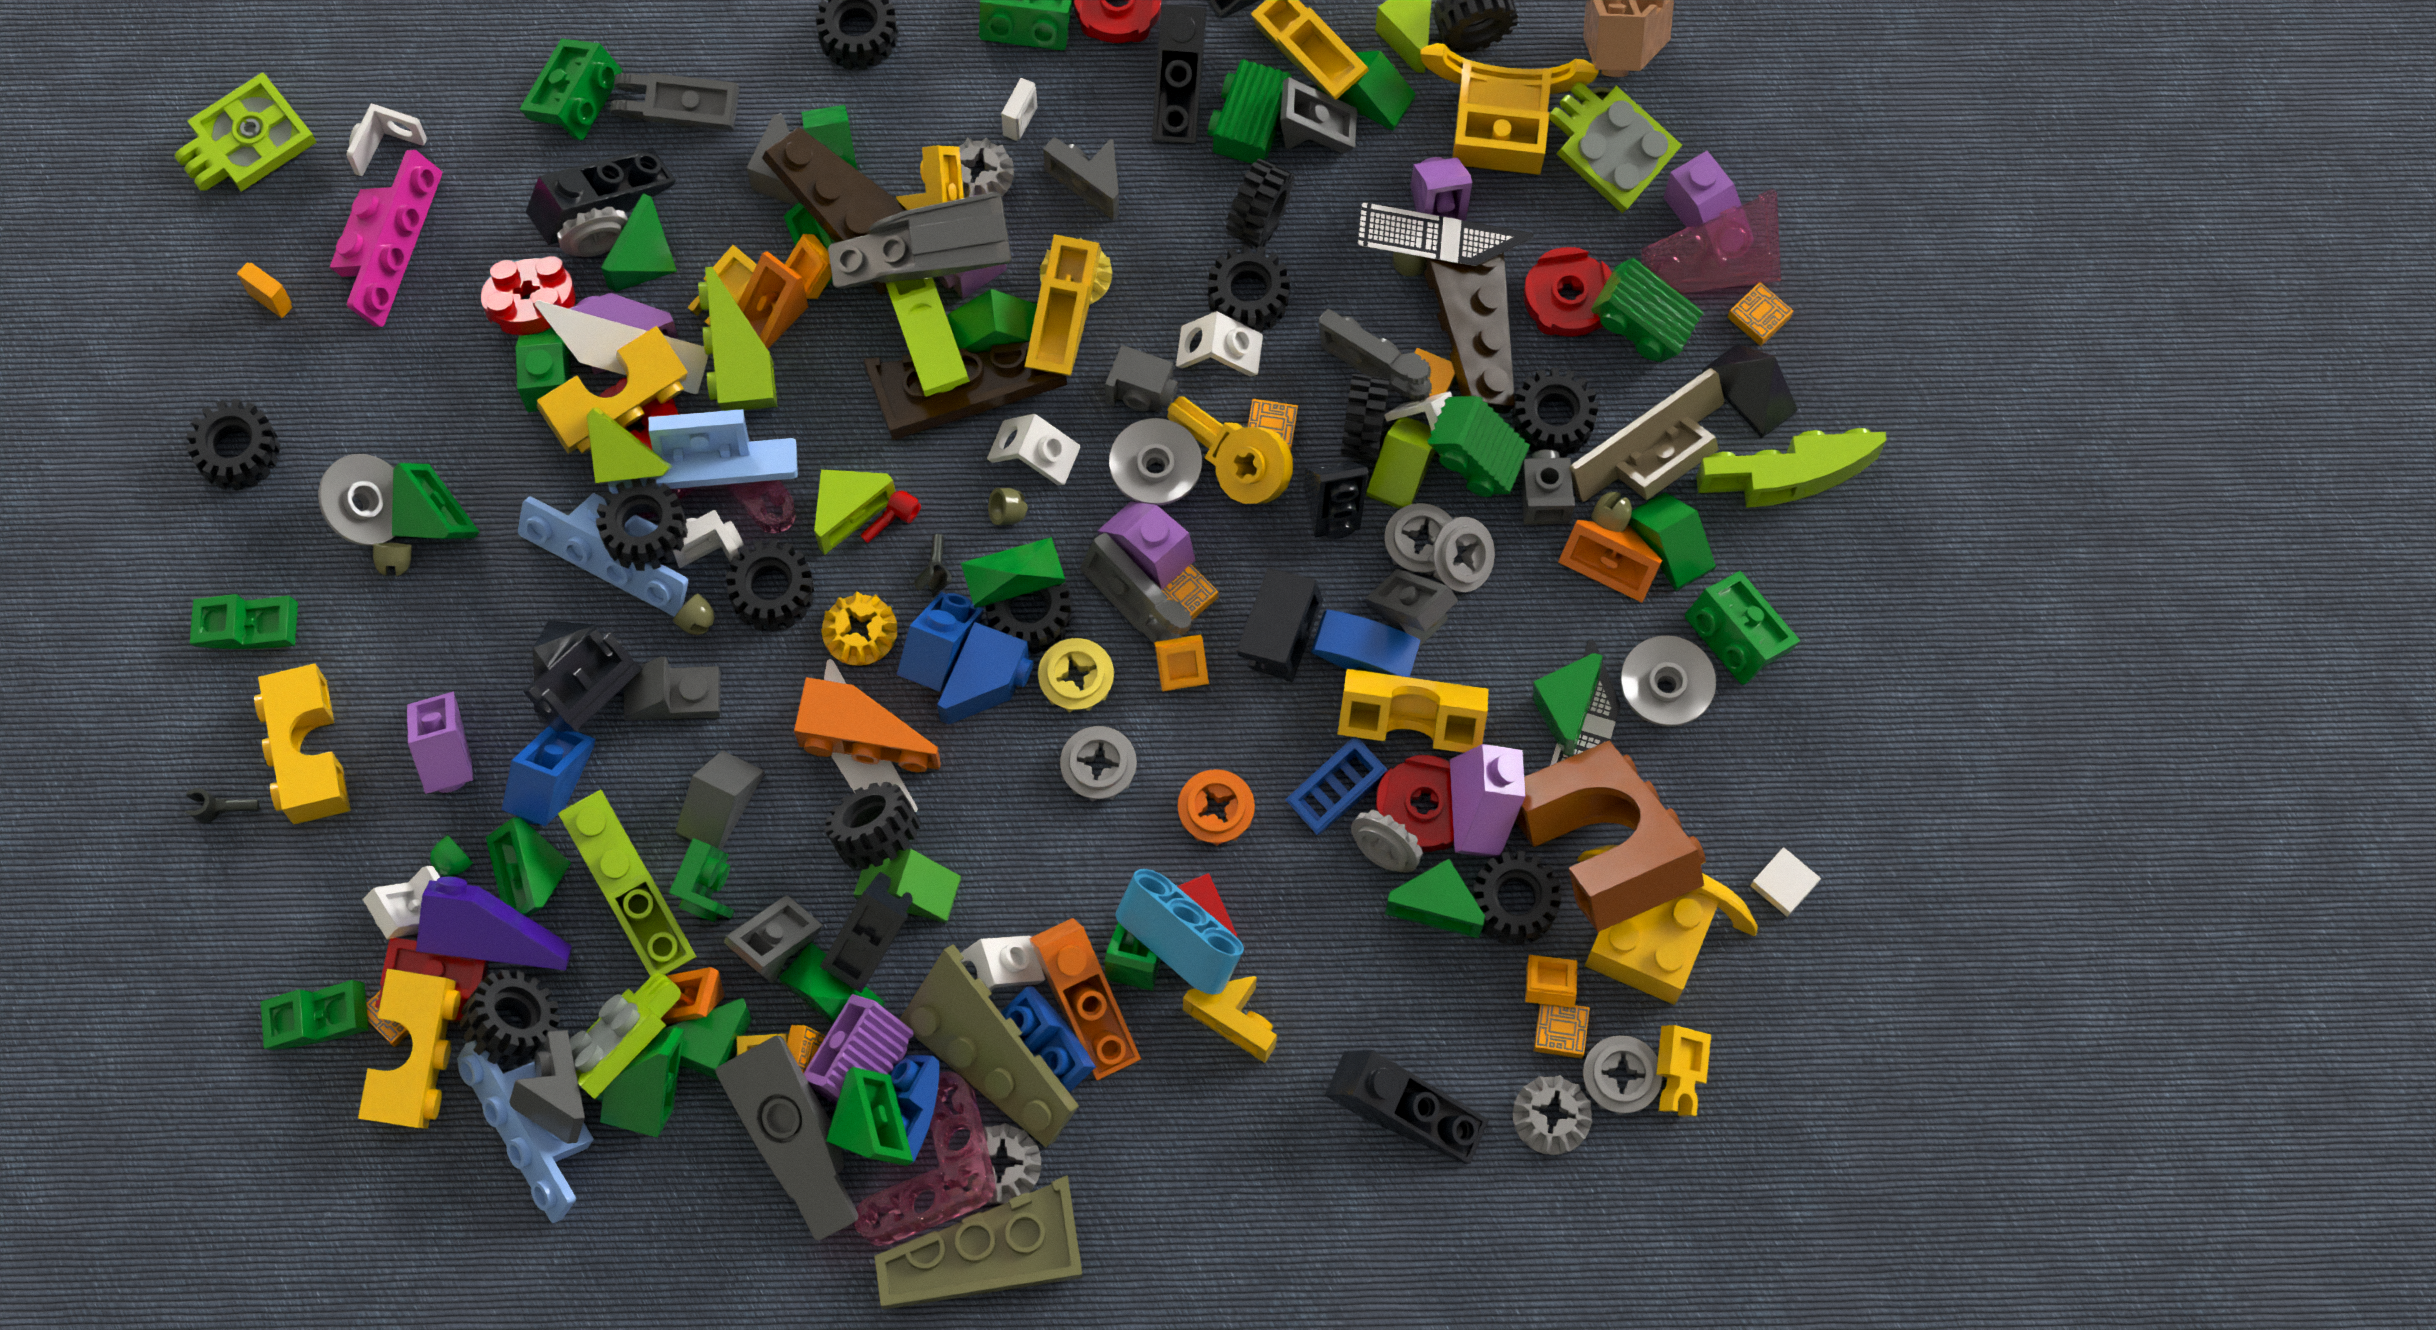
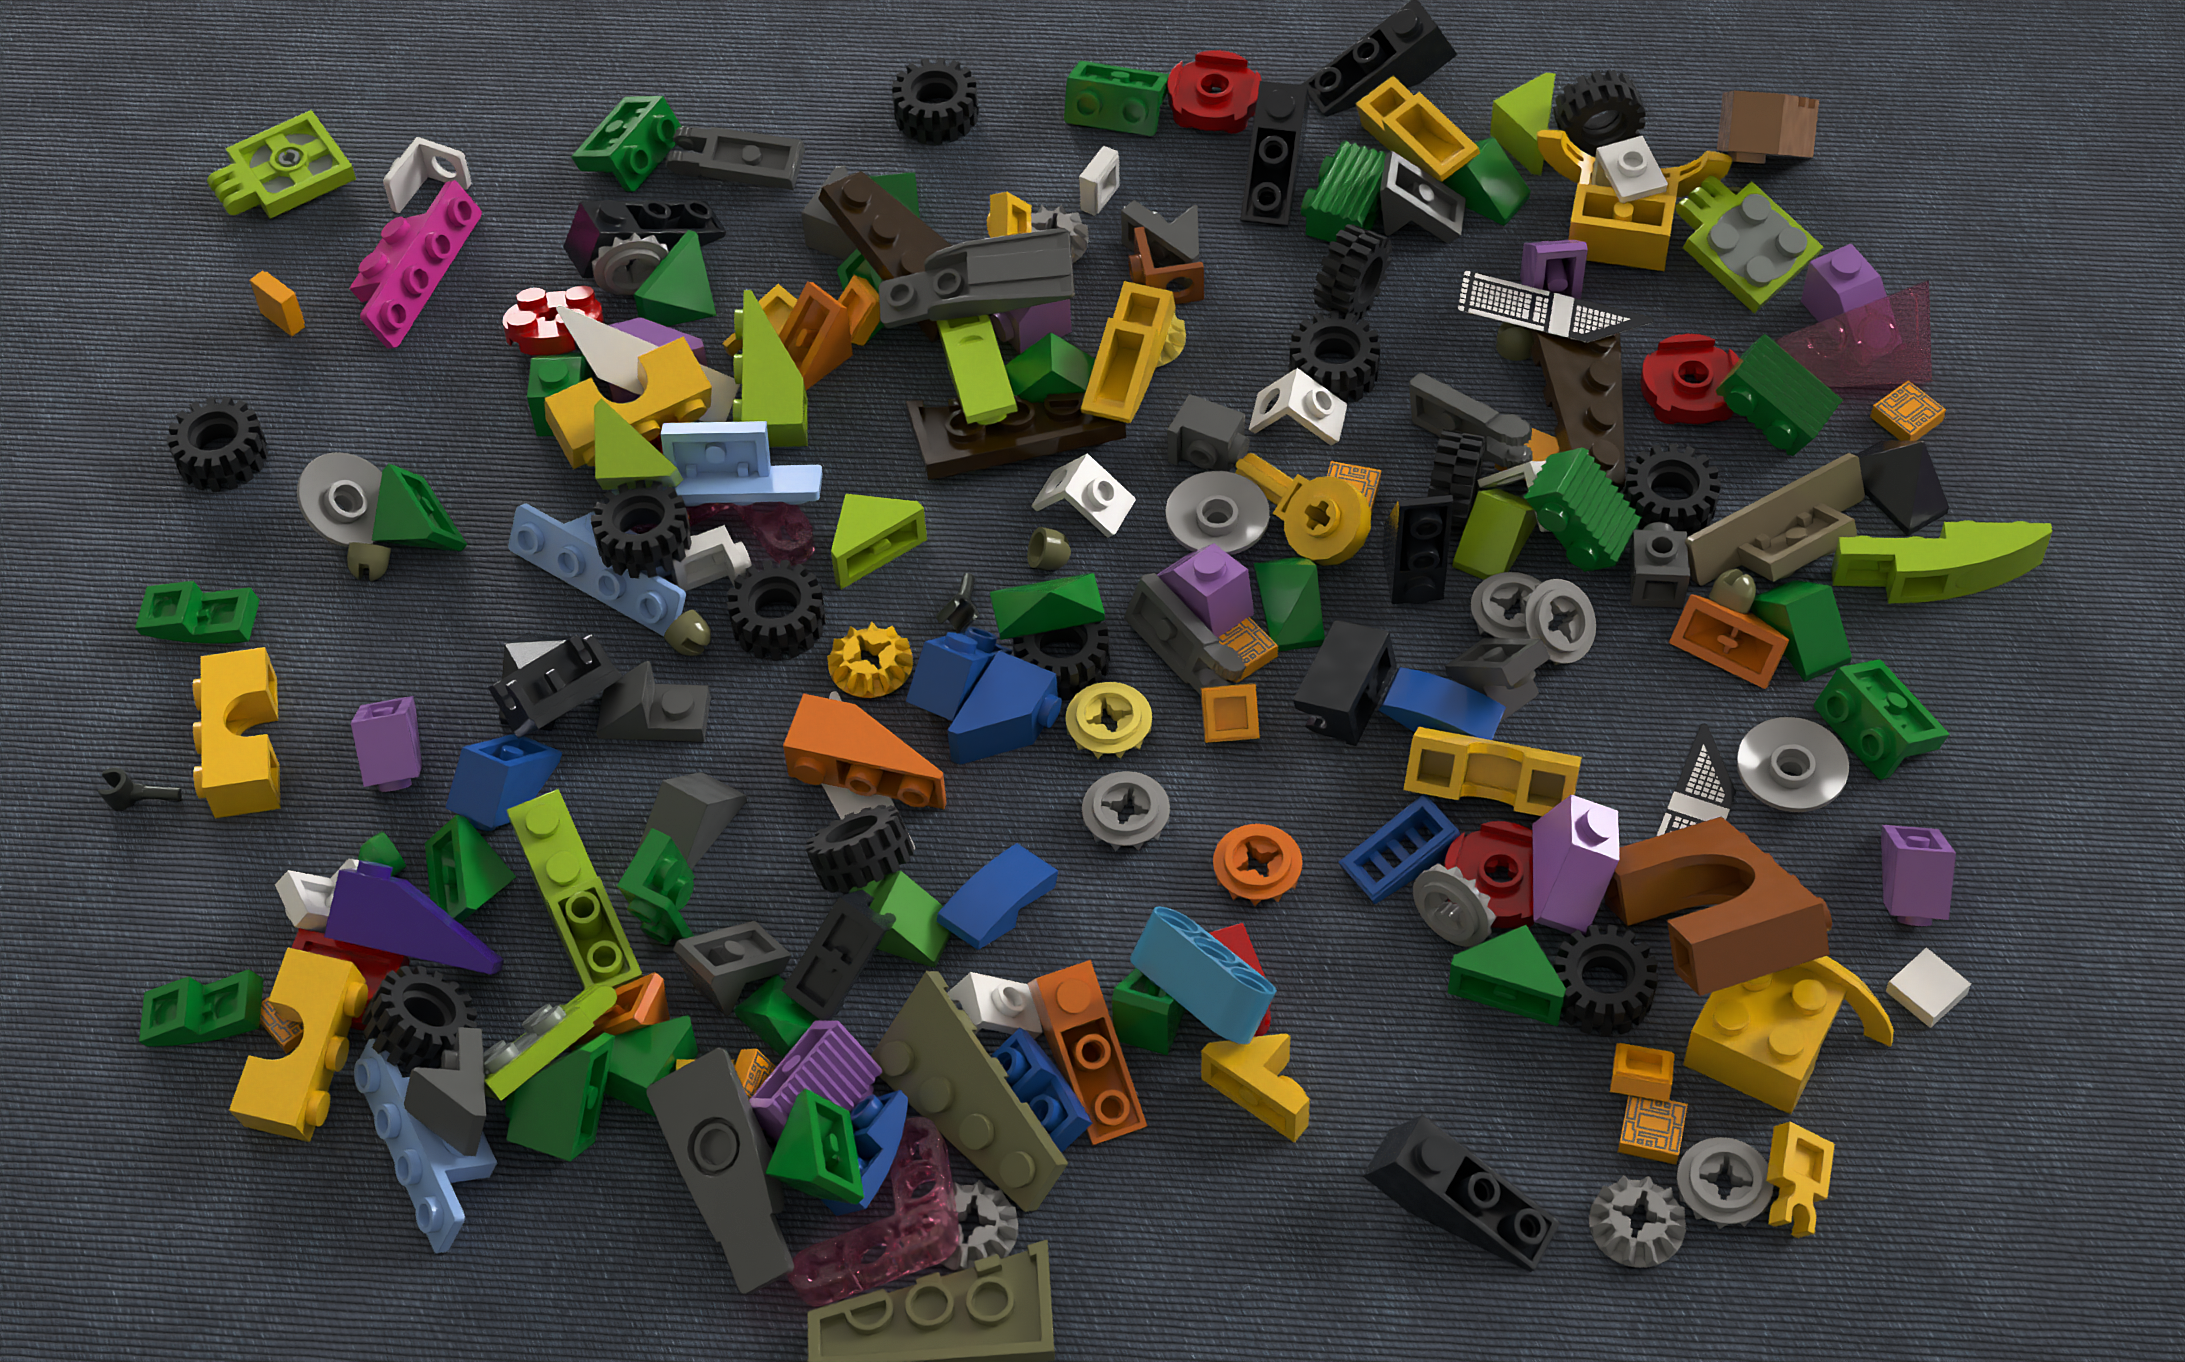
camera: 10 degrees right, 15 degrees down
red hand [860,491,921,544] -> none
green slope [1532,653,1603,757] -> none
none -> blue slope [936,843,1058,950]
none -> dark orange bracket [1128,227,1204,304]
none -> green slope [1254,556,1325,652]
none -> white bracket [1591,135,1668,203]
none -> medium lavender slope [1881,825,1956,926]

